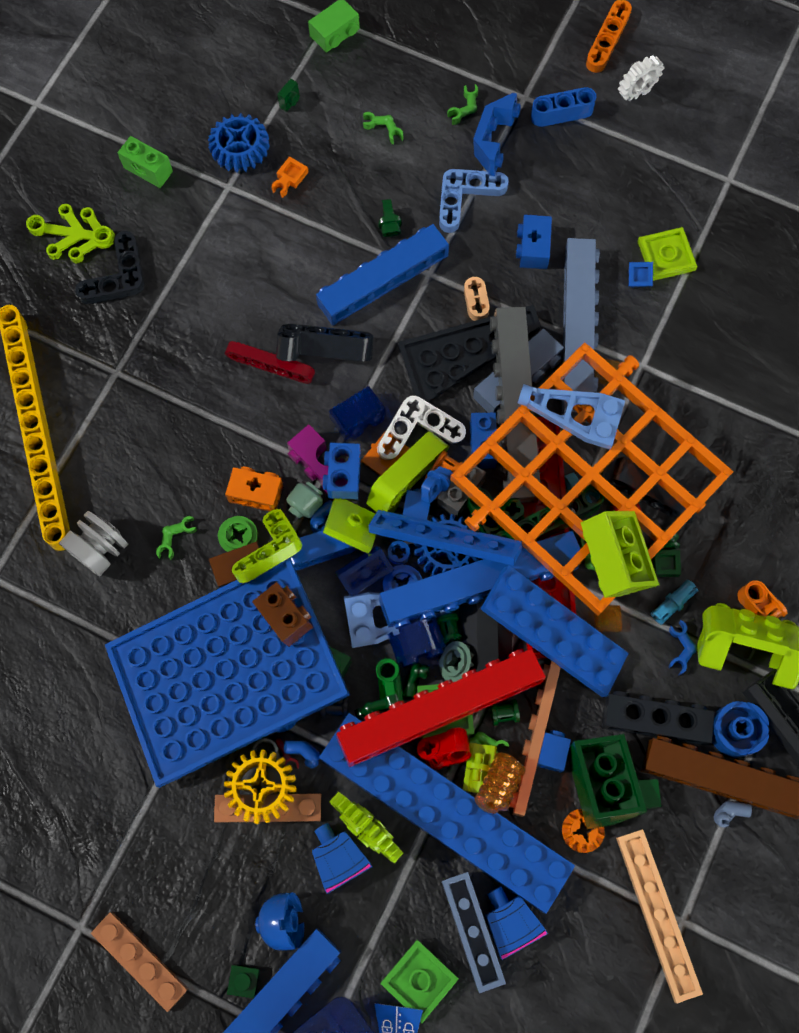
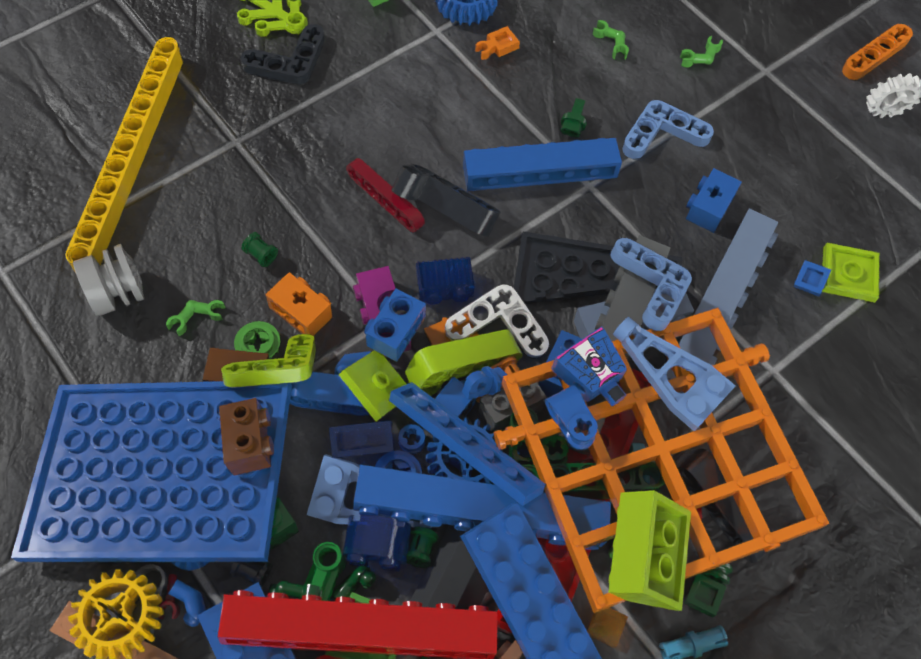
camera: 20 degrees right, 10 degrees down
sand green head [286,481,323,519] -> none
sand green gear [439,641,474,682] -> none
light nougat beam [464,277,489,321] -> none
blue slope [473,93,521,176] -> none
blue beam [531,87,596,127] -> none
none -> dark green bush [241,232,278,267]
none -> blue piece [545,385,598,450]
none -> blue torso [551,326,627,407]
none -> medium blue beam [610,238,692,331]

